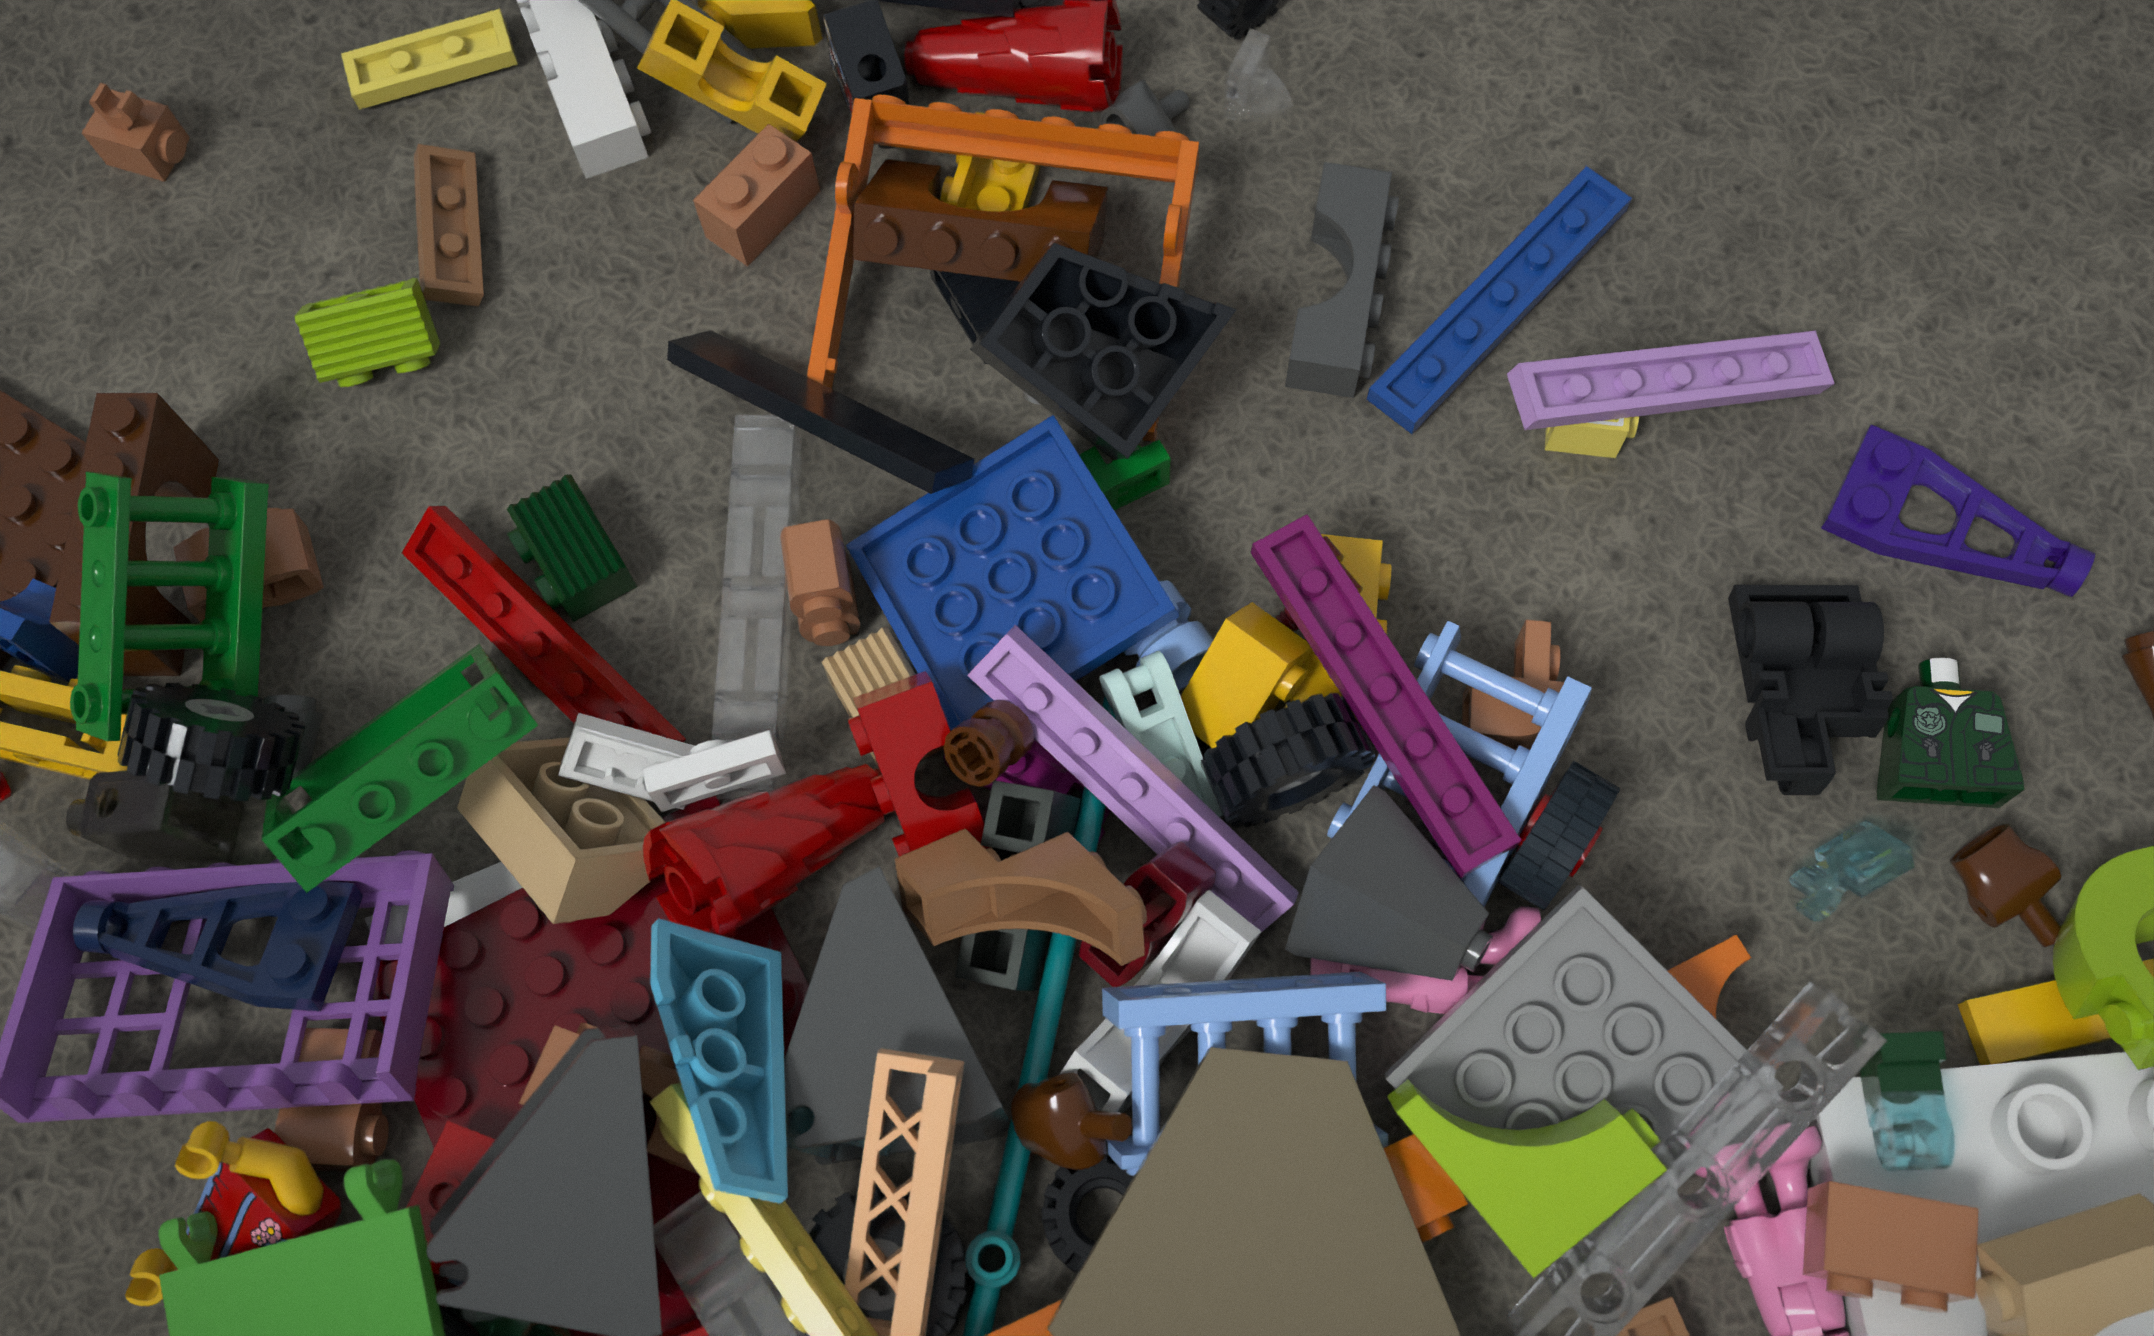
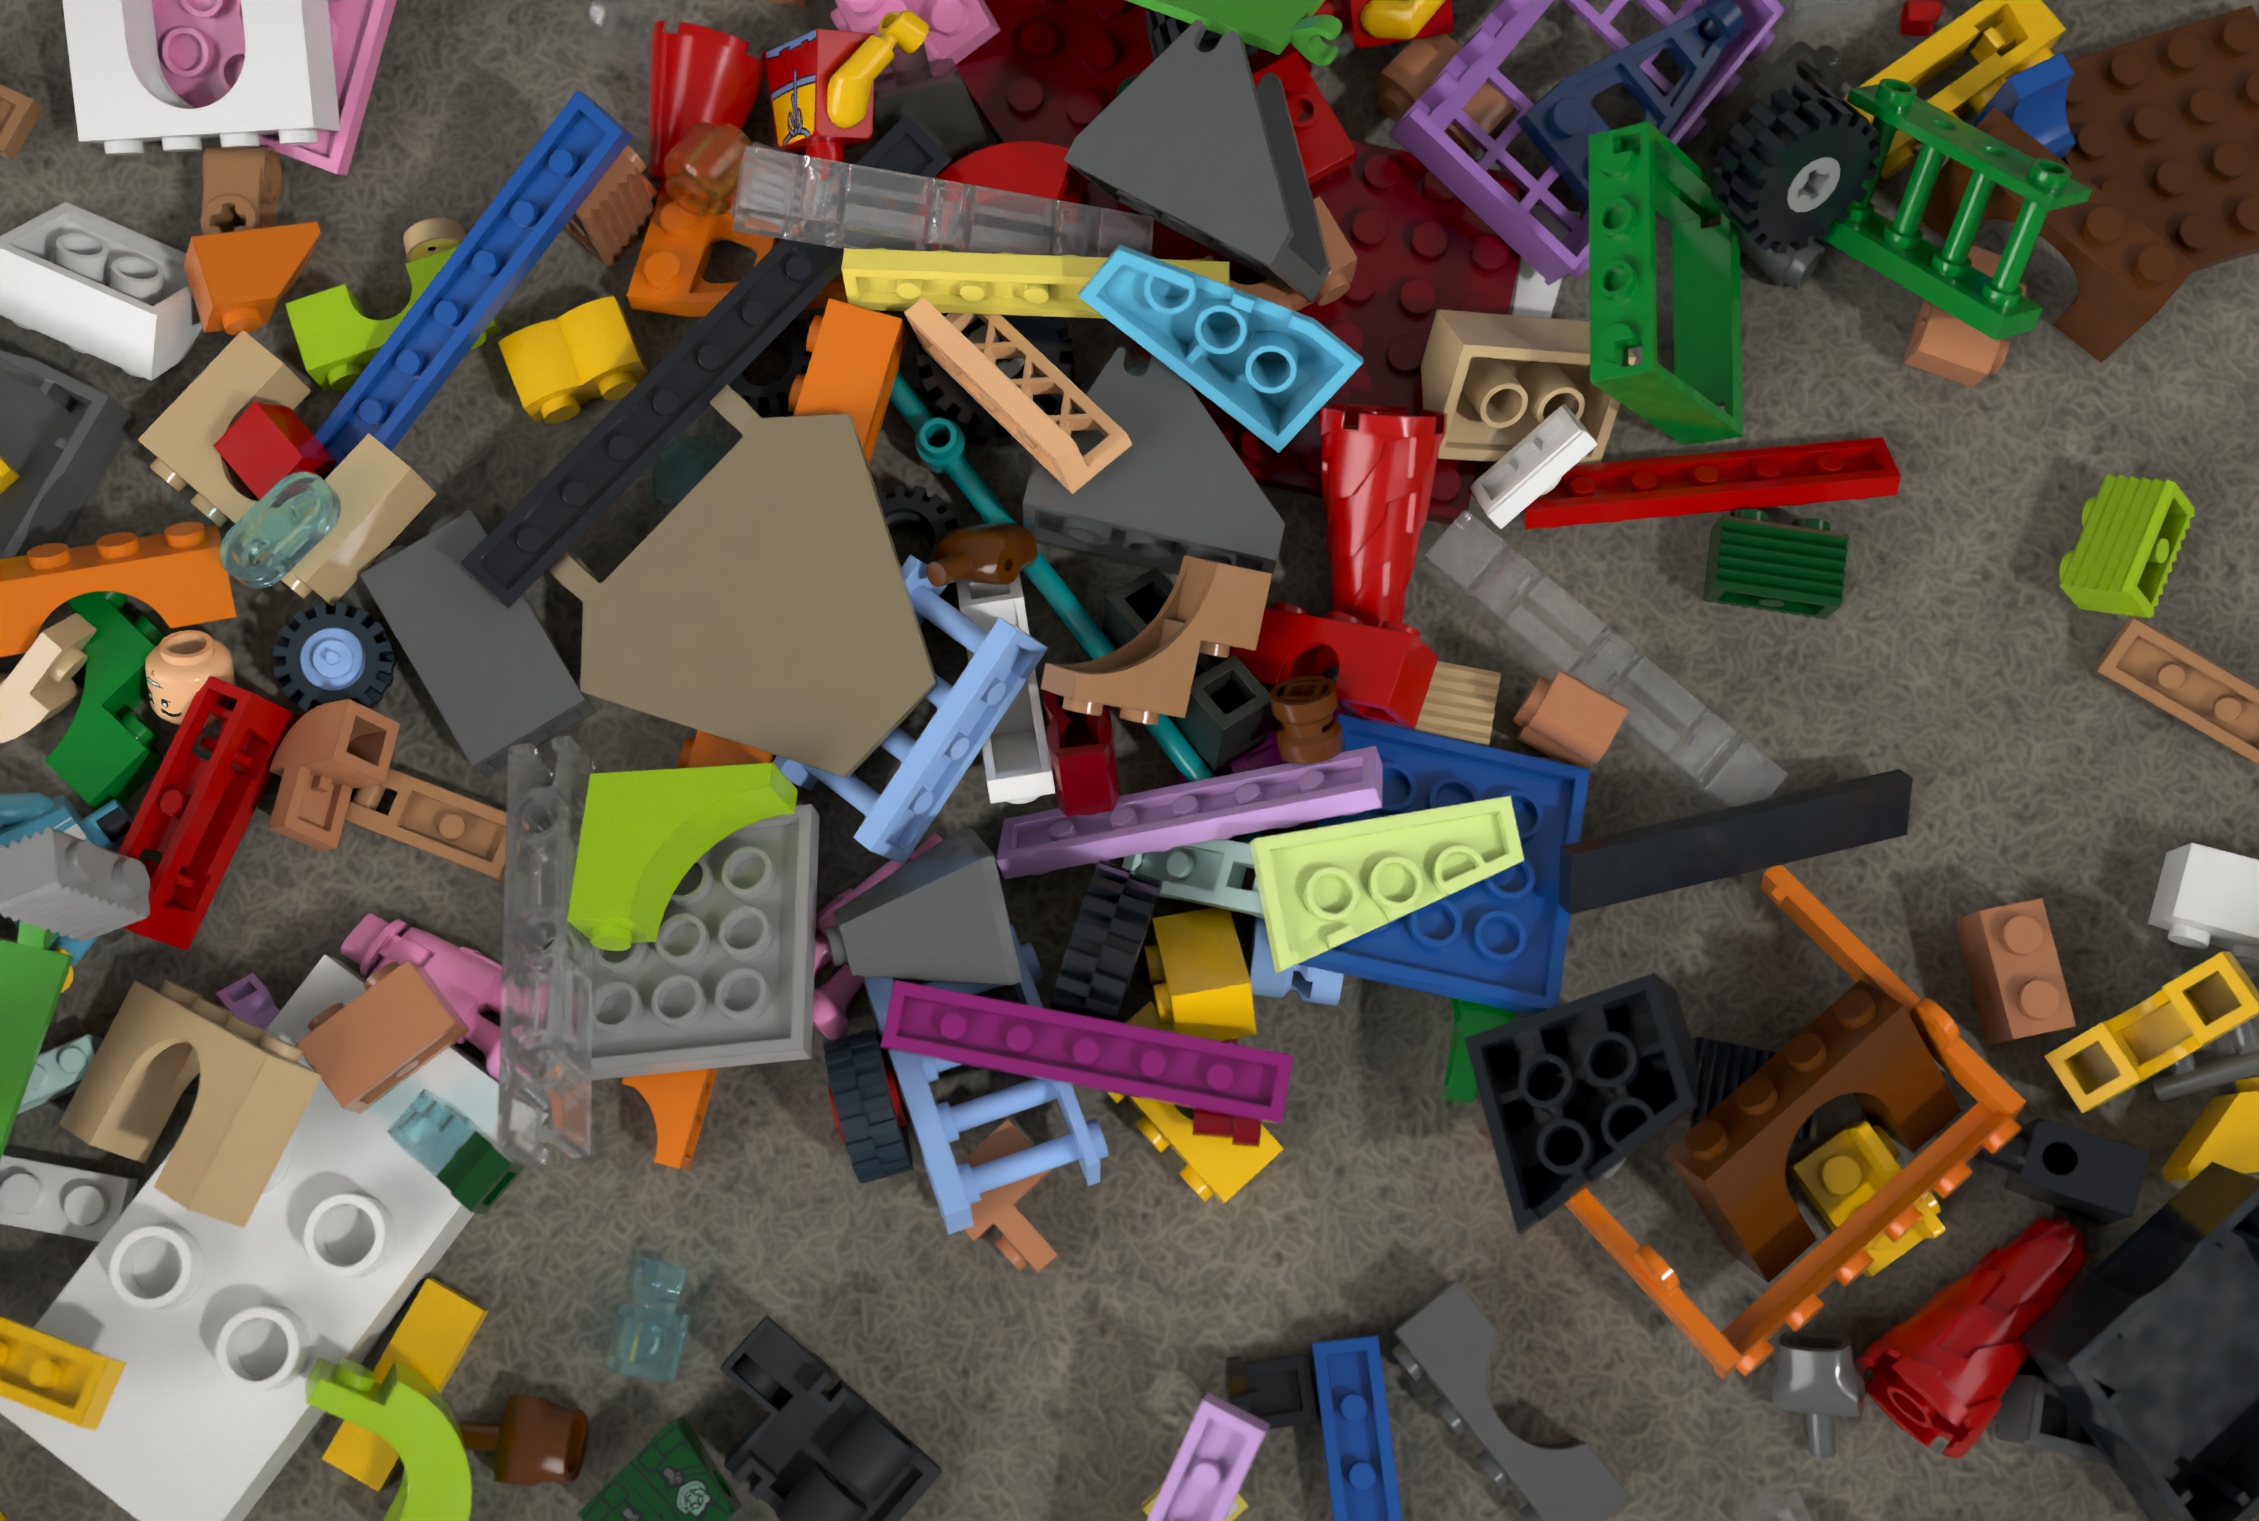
camera: 125 degrees right, 10 degrees up
white plate [642,730,786,812] -> none
none -> black tile [1225,1354,1318,1429]
none -> yellowish green wing [1249,796,1524,974]

